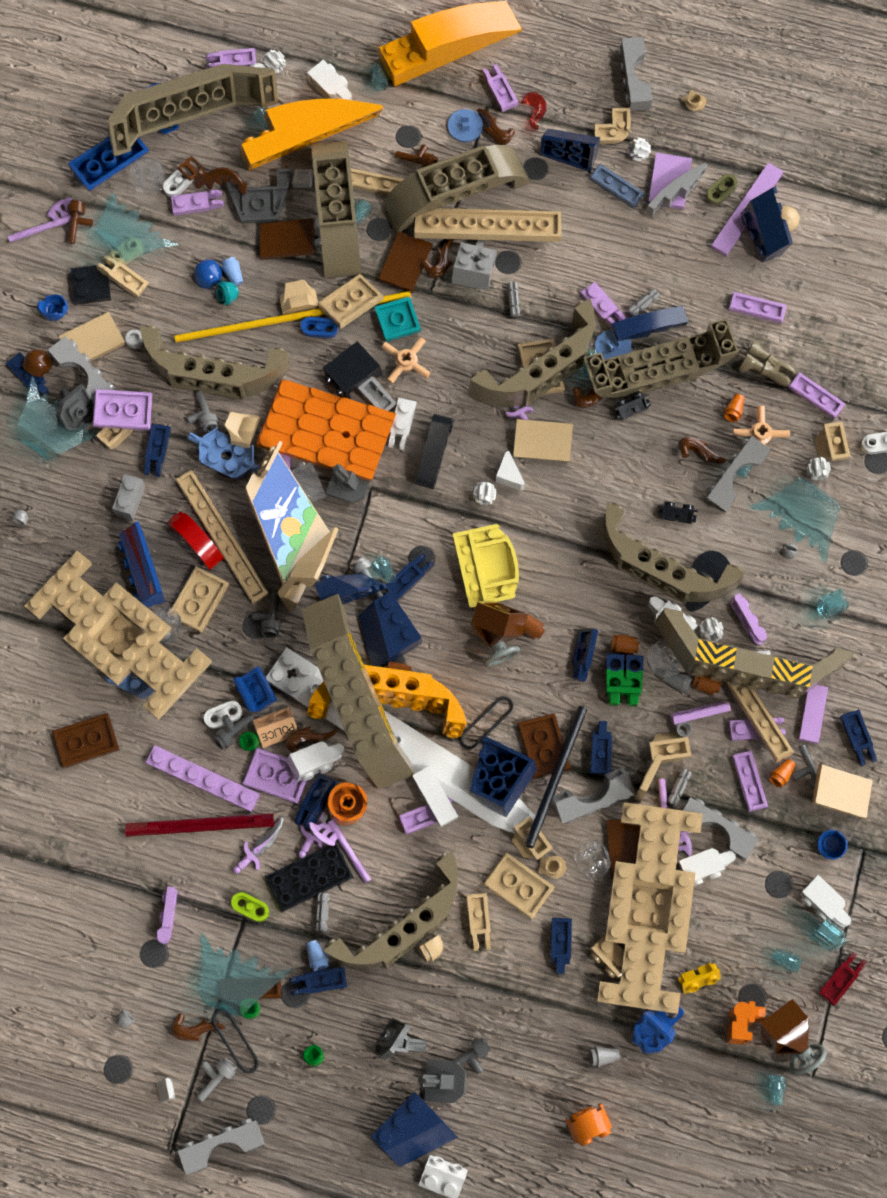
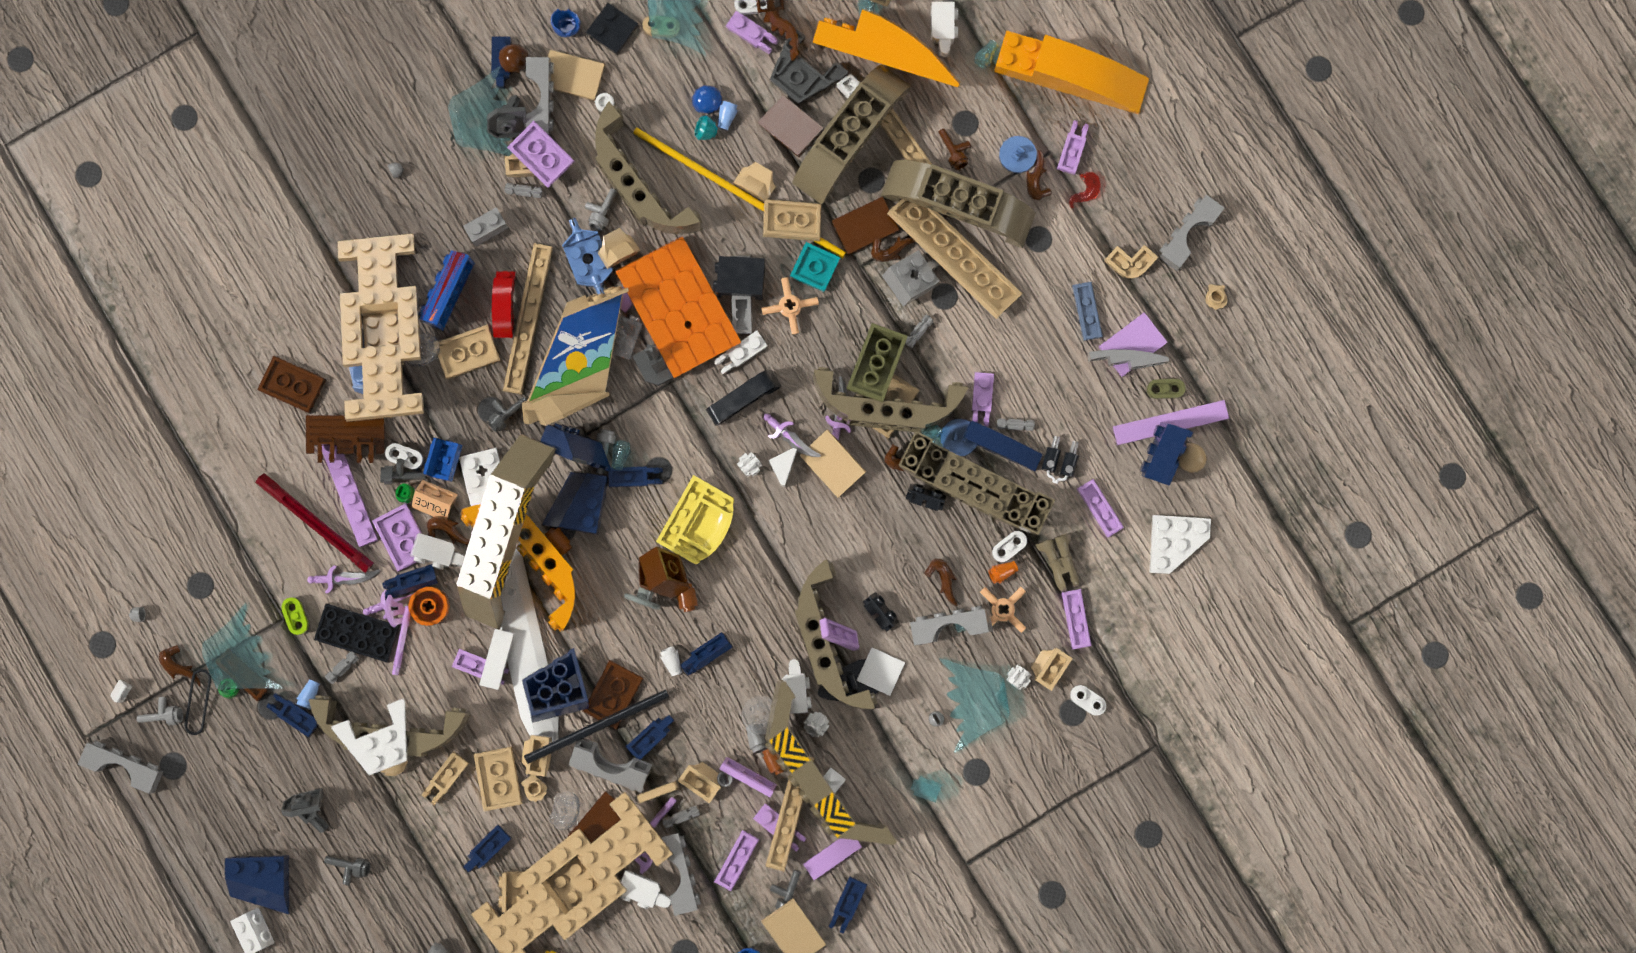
camera: 45 degrees right, 10 degrees up
tan hinge [96,255,149,298] -> none
dark blue hinge [144,424,171,477] -> none
lavender hinge [157,887,178,944] -> none
blue plate [301,317,338,339] -> none
green tile [303,1045,324,1067] -> none
clear light blue cone [355,198,372,225] -> none
dark grey piece [418,1059,467,1103] -> none
black piece [460,697,514,749] -> none
dark blue wedge [540,129,600,173] -> none
green hips [605,654,644,707] -> none
dark orange brick [611,634,640,655] -> none
white gear [627,137,651,162] -> none
lavender hinge [730,593,767,646] -> none
orange cone [769,759,796,788] -> none
none -> reddish brown hinge [306,415,384,463]
none -> white wing [332,699,408,775]
none -> light grey axle [505,183,542,198]
none -> white cone [660,646,682,676]
none -> piece [764,413,821,457]
none -> lavender tile [820,618,859,651]
none -> olive slope [847,323,908,402]
none -> white sticker [857,648,905,696]
none -> white plate [992,531,1027,562]
none -> black piece [1041,436,1079,484]
none -> white plate [1149,515,1211,574]

